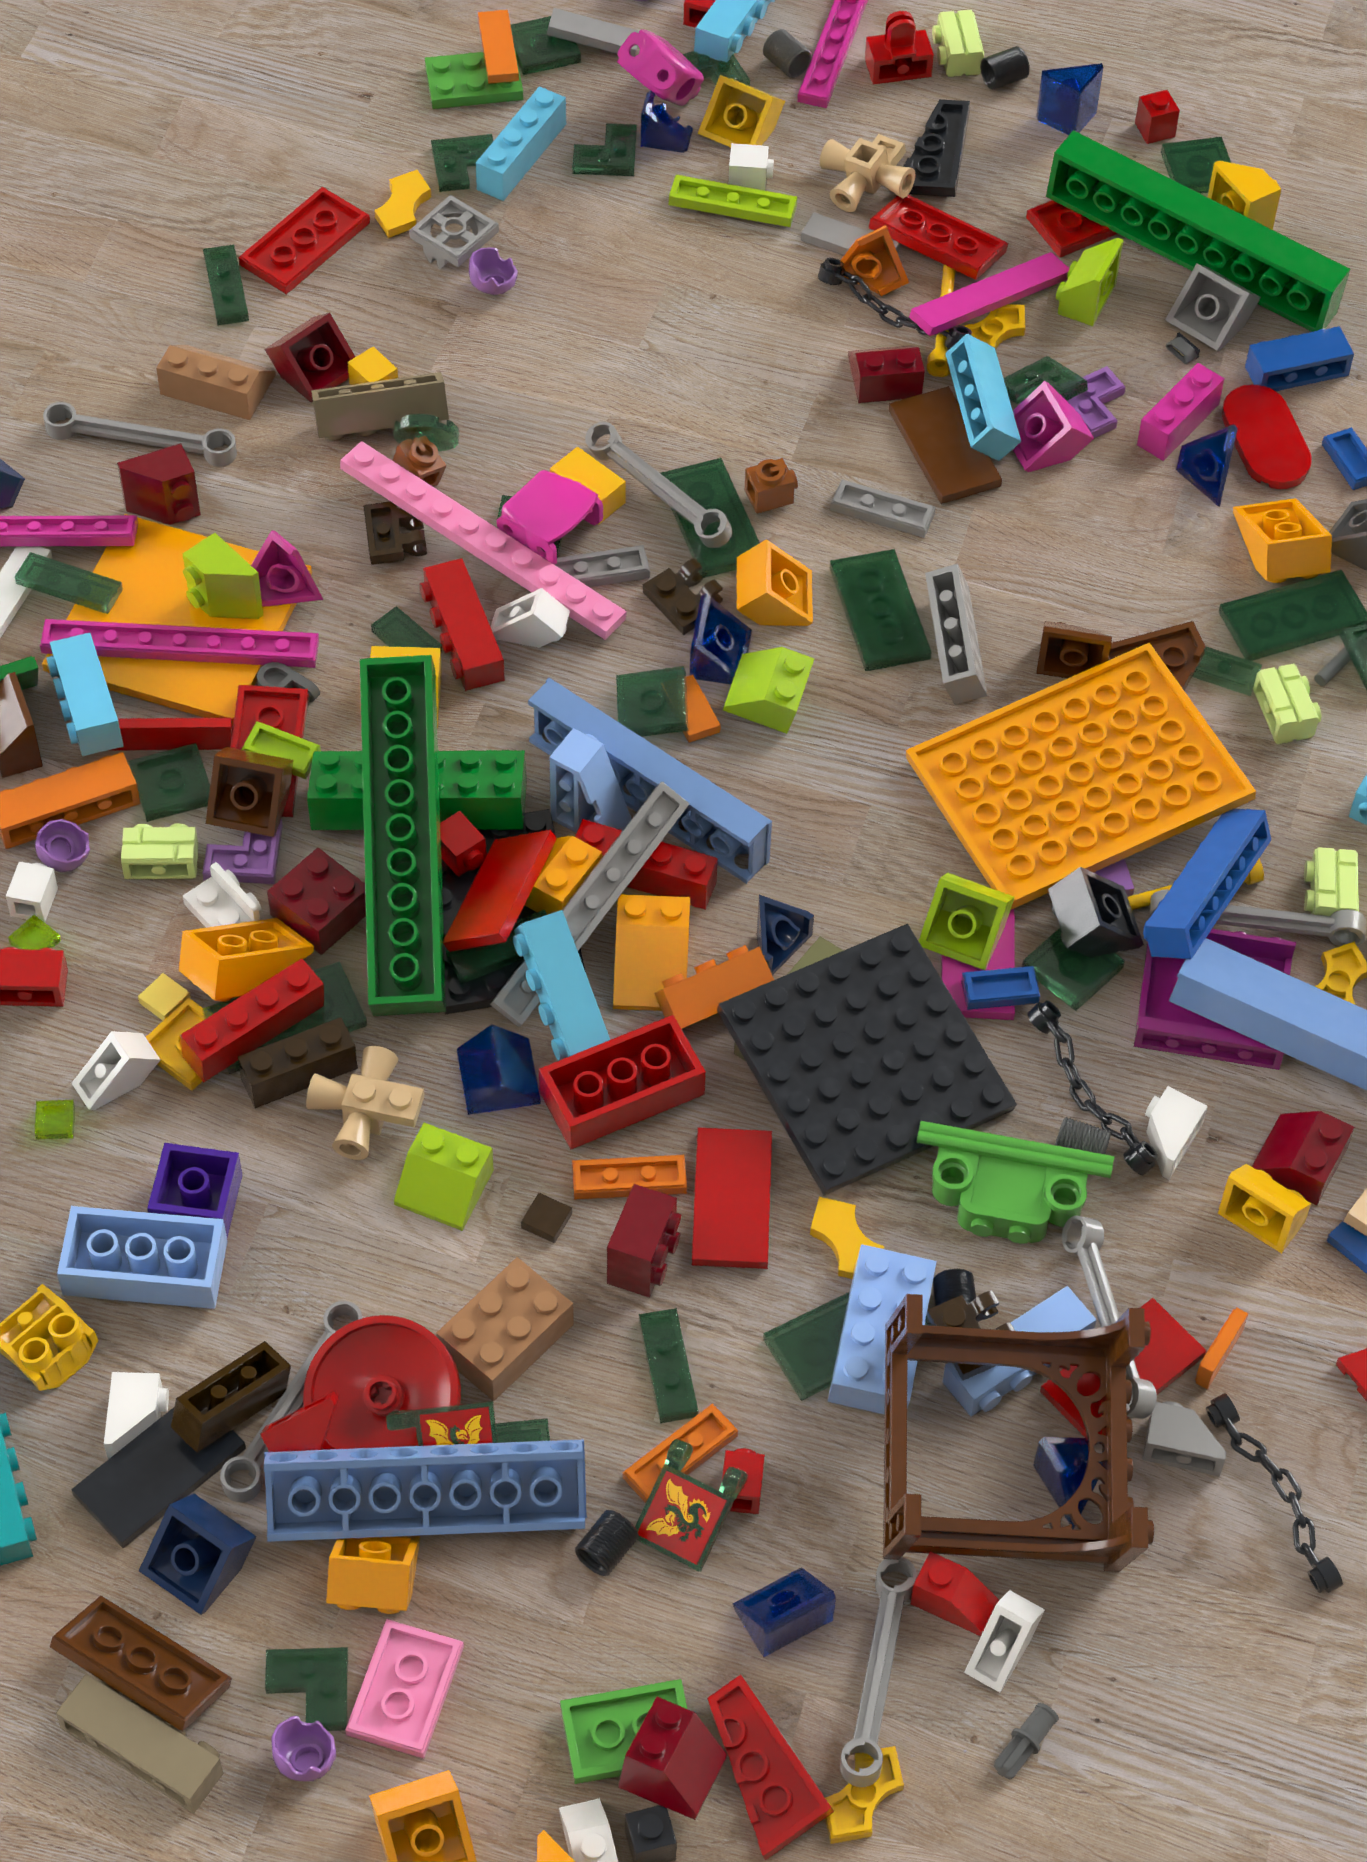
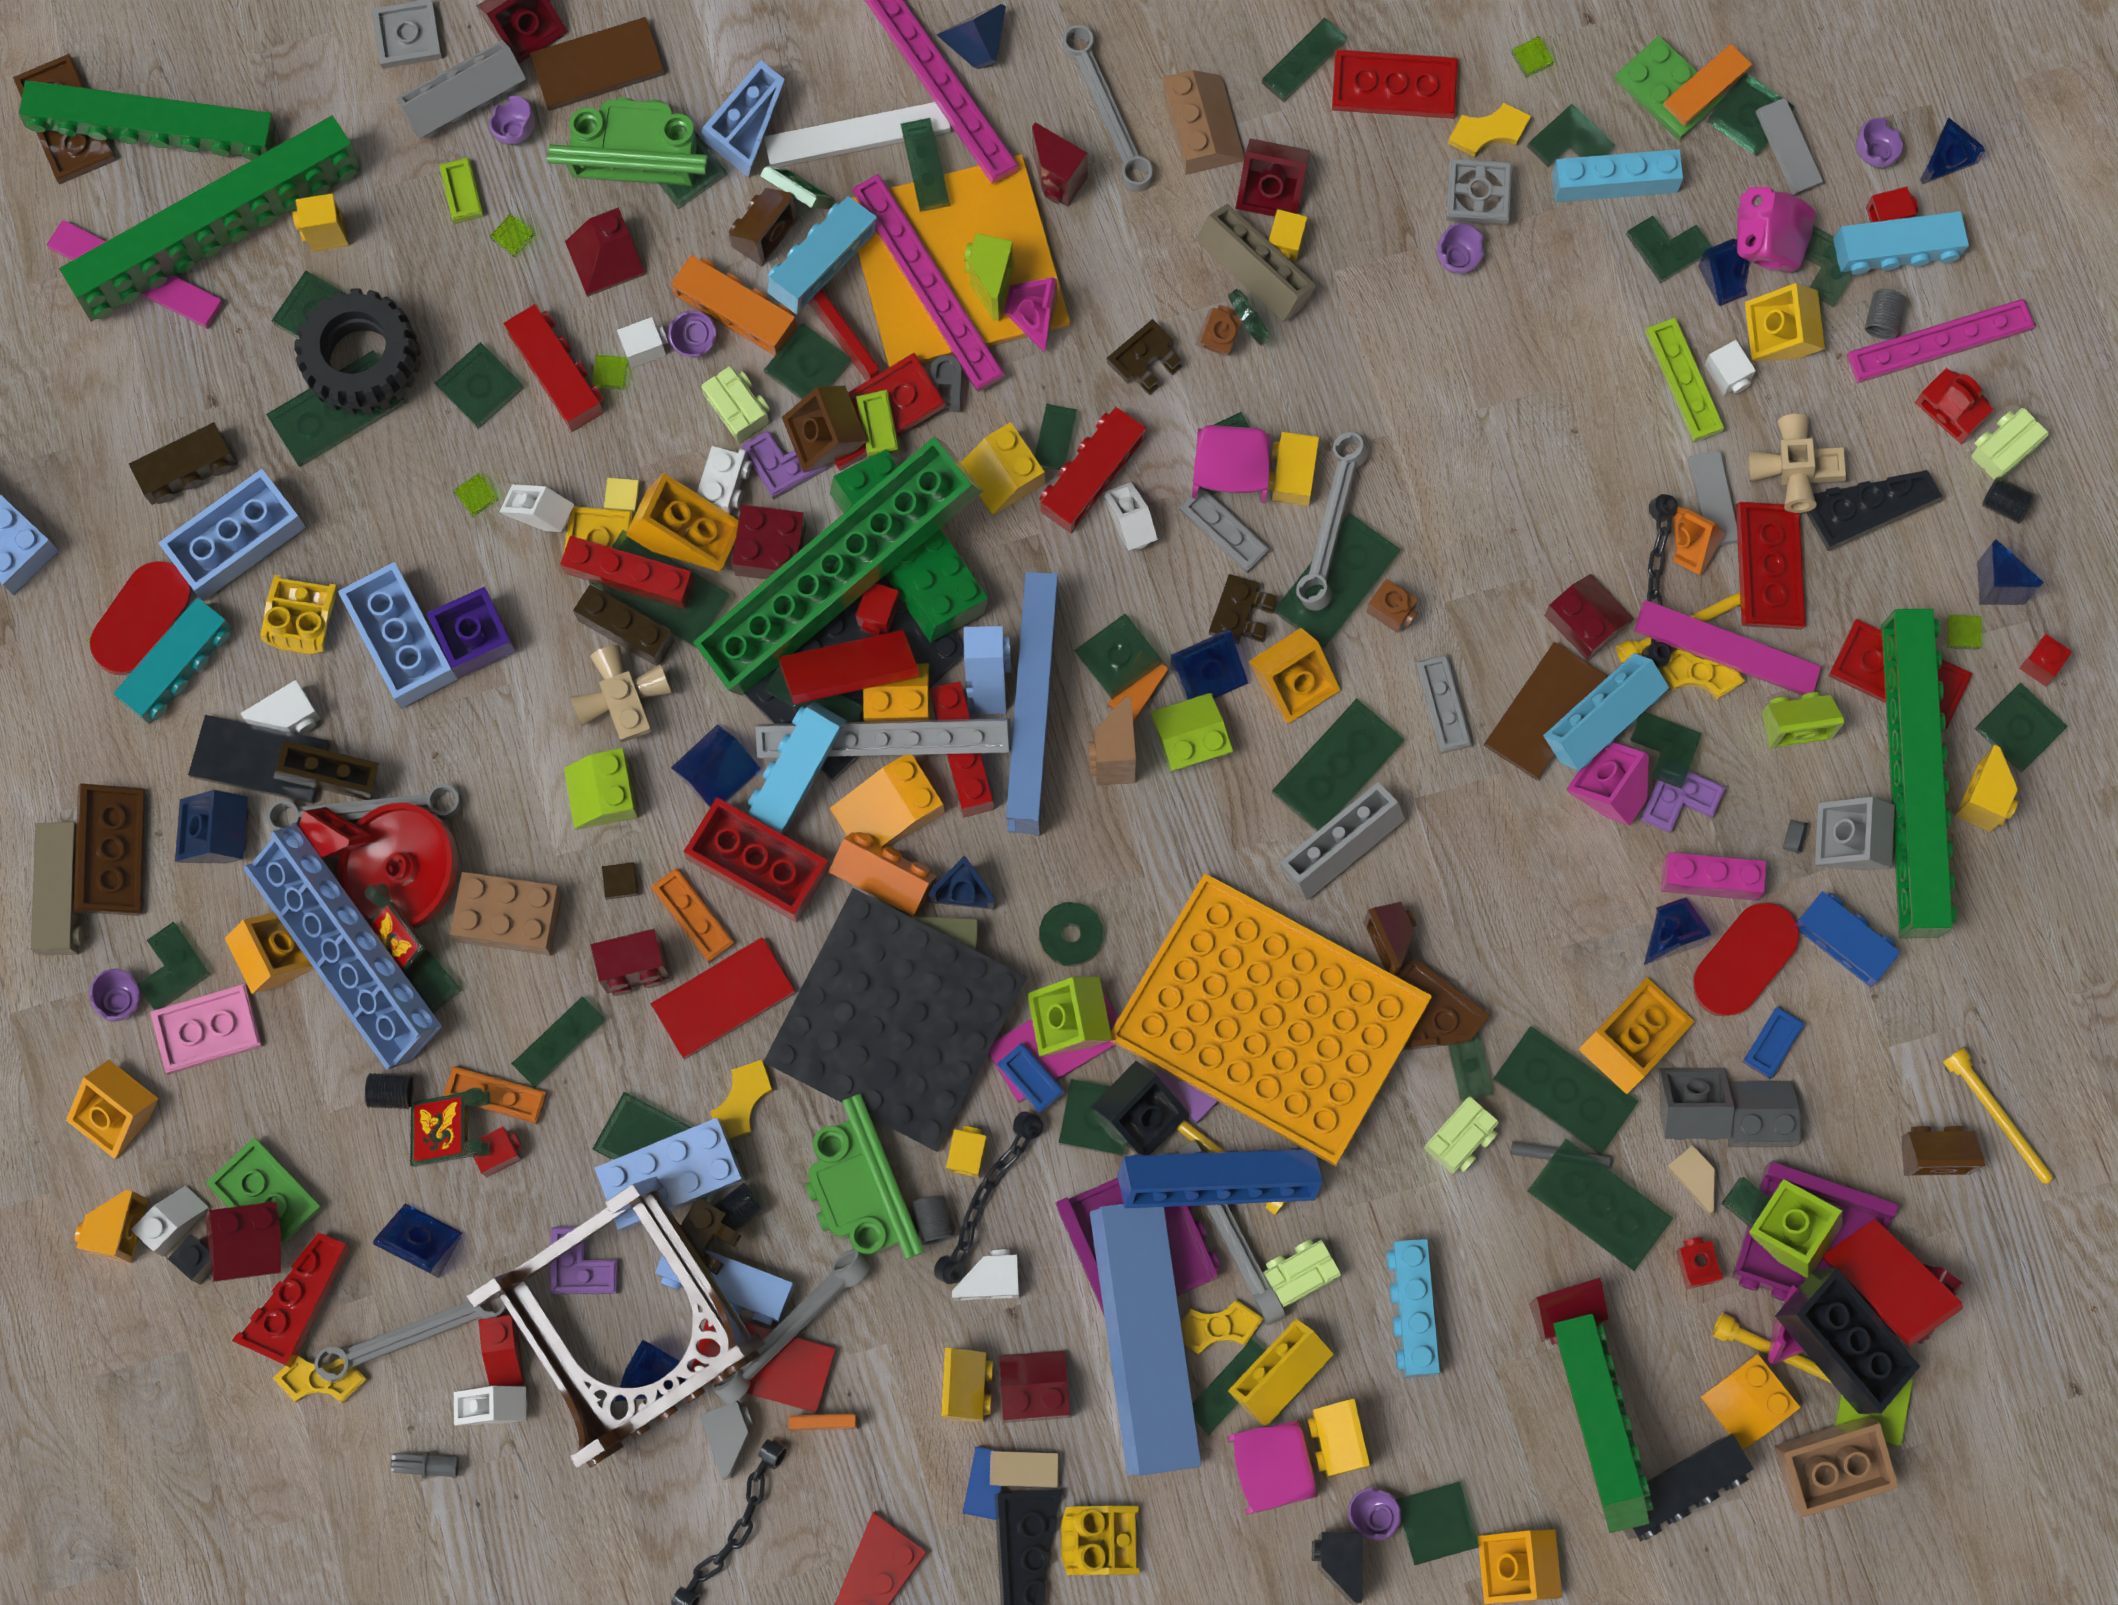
camera: 60 degrees right, 20 degrees up
bright pink plate [340,441,627,640] -> none
none -> medium lavender tile [550,1227,618,1295]
none -> yellow brick [946,1126,987,1178]
none -> clear green tile [1039,902,1103,967]
none -> medium nougat slope [1088,697,1136,786]
none -> clear neon green tile [1511,36,1554,78]

